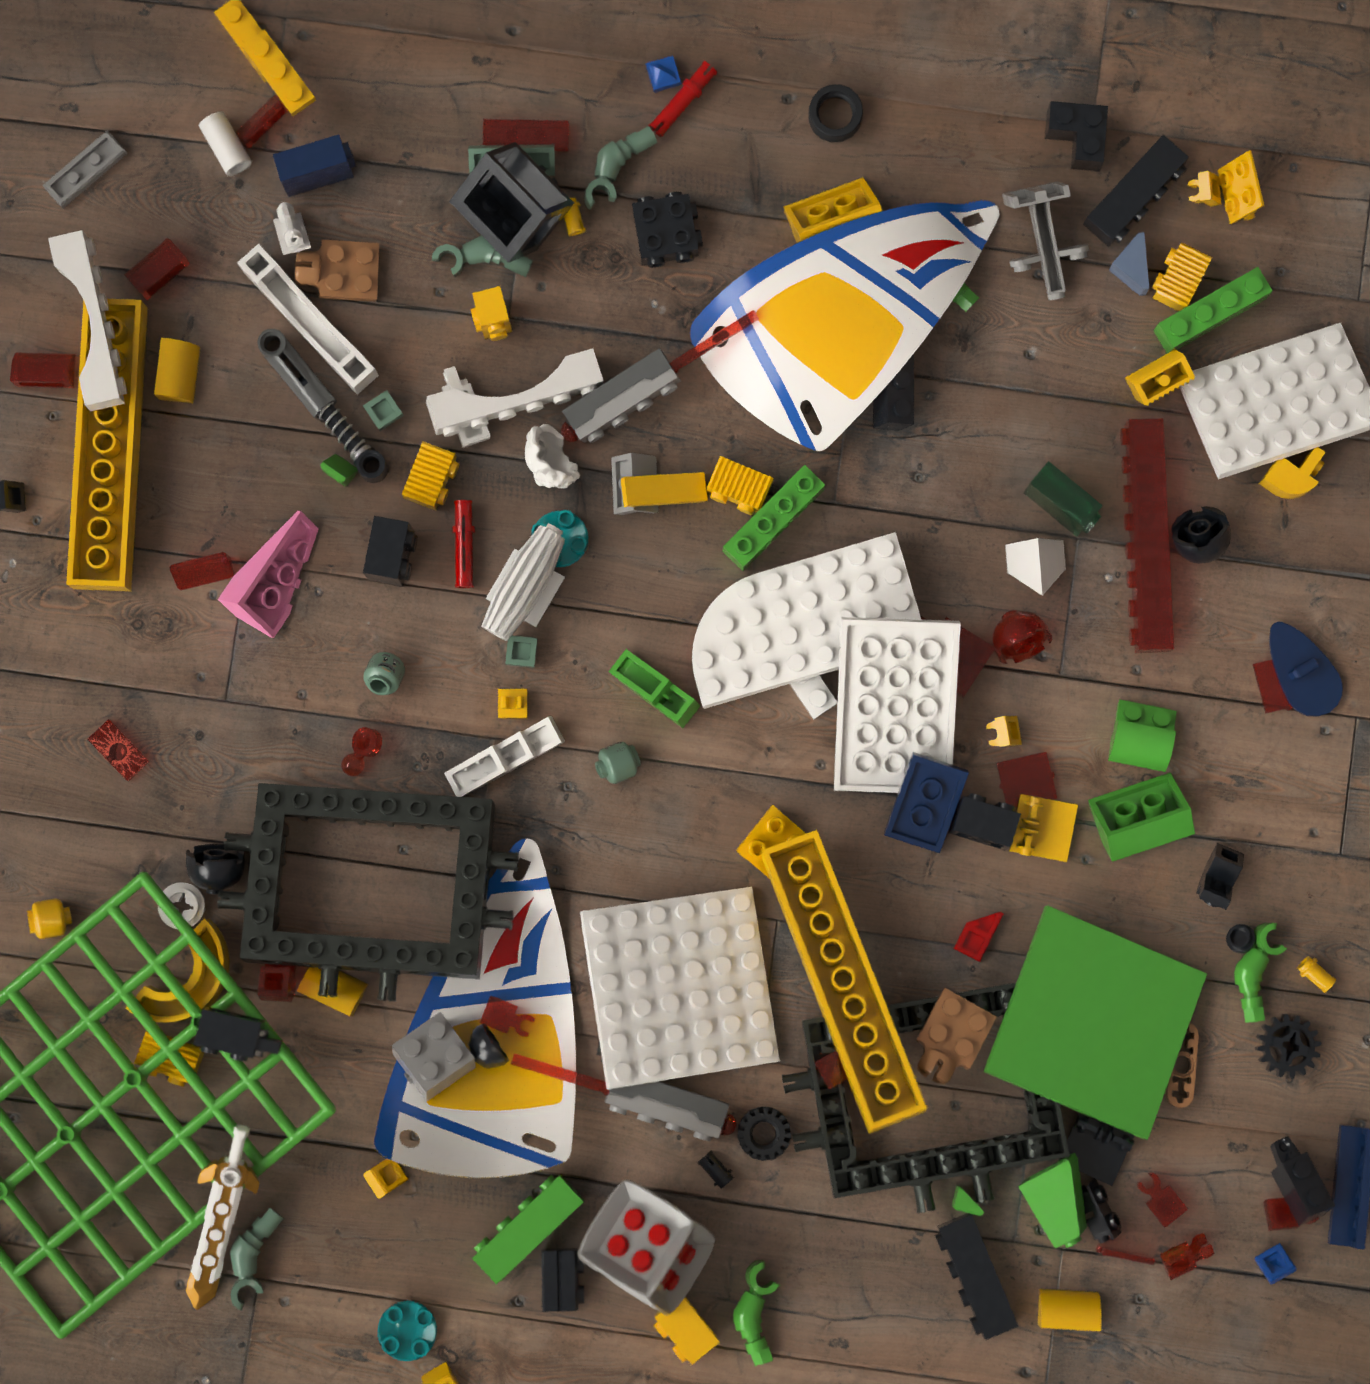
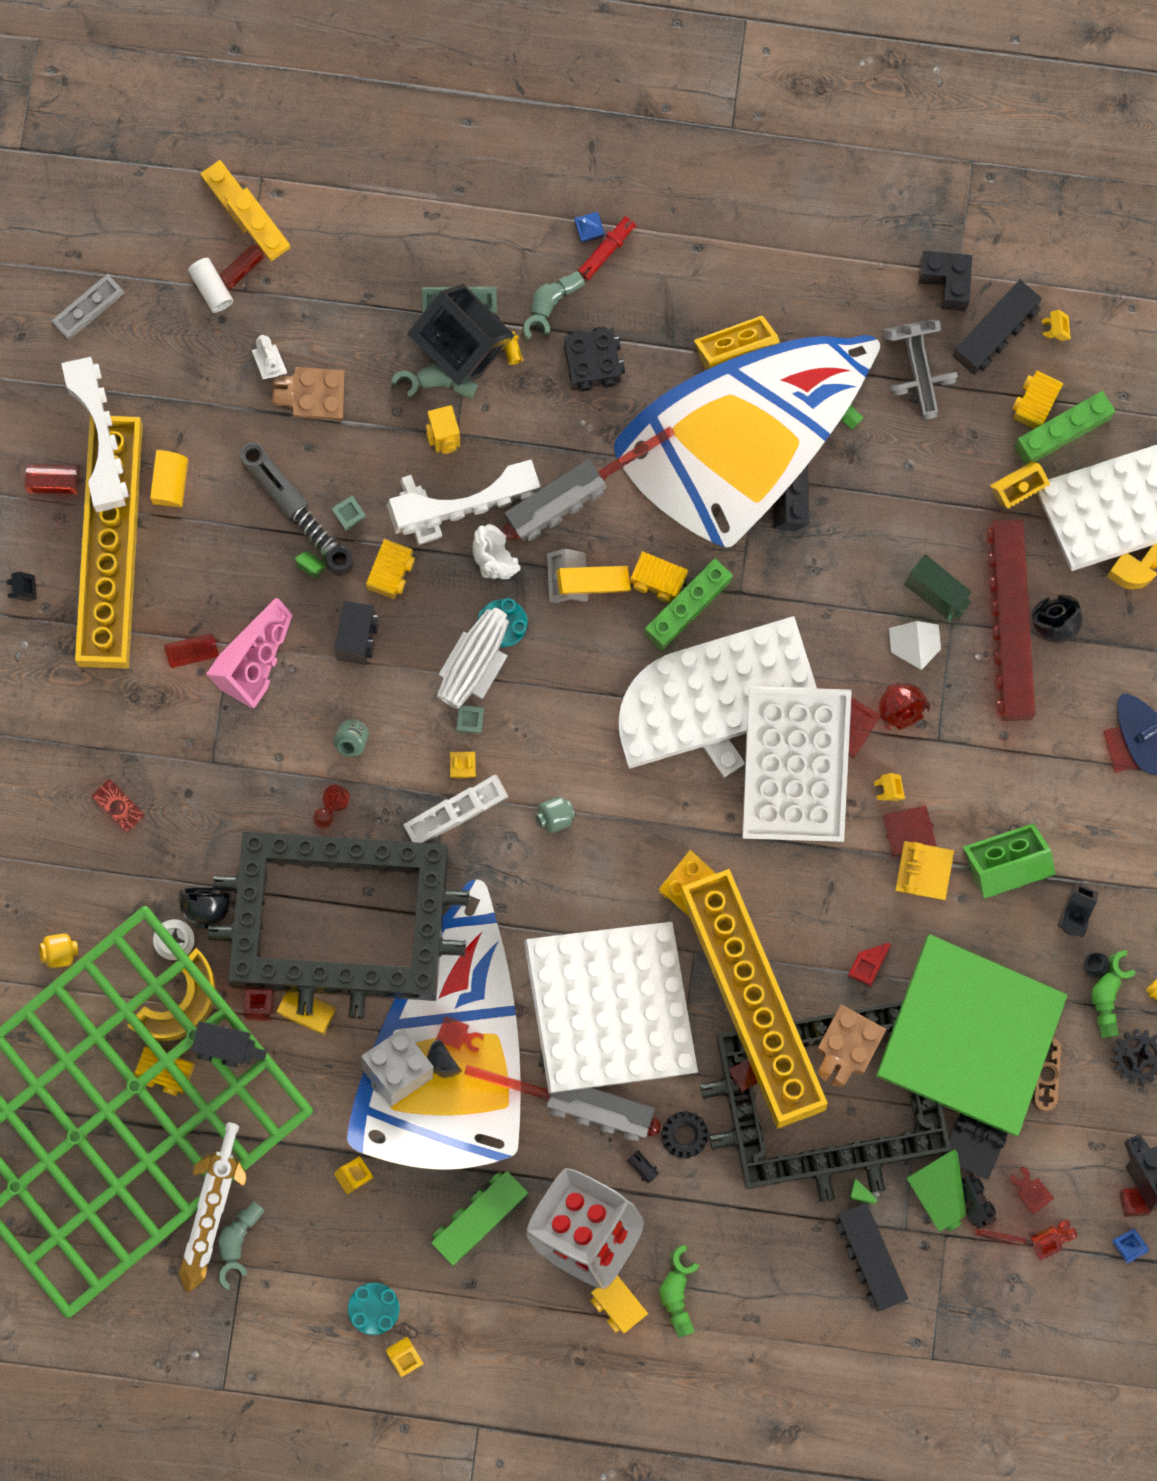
camera: 10 degrees left, 5 degrees down
clear red brick [124,237,190,300] -> none
white arch [237,243,379,395] -> none
dark blue brick [272,134,356,197] -> none
red pin [452,500,475,588] -> none
clear red tile [483,119,569,151] -> none
black brick [541,1248,585,1312] -> none
bright green slope [609,649,700,728] -> none
black tyre [808,84,863,142] -> none
dark blue plate [884,752,969,853] -> none
black brick [949,793,1021,851] -> none
yellow brick [1038,1289,1101,1331] -> none
bright green brick [1108,699,1177,772] -> none
sand blue slope [1109,232,1150,296] -> none
yellow hinge [1217,150,1264,224] -> none

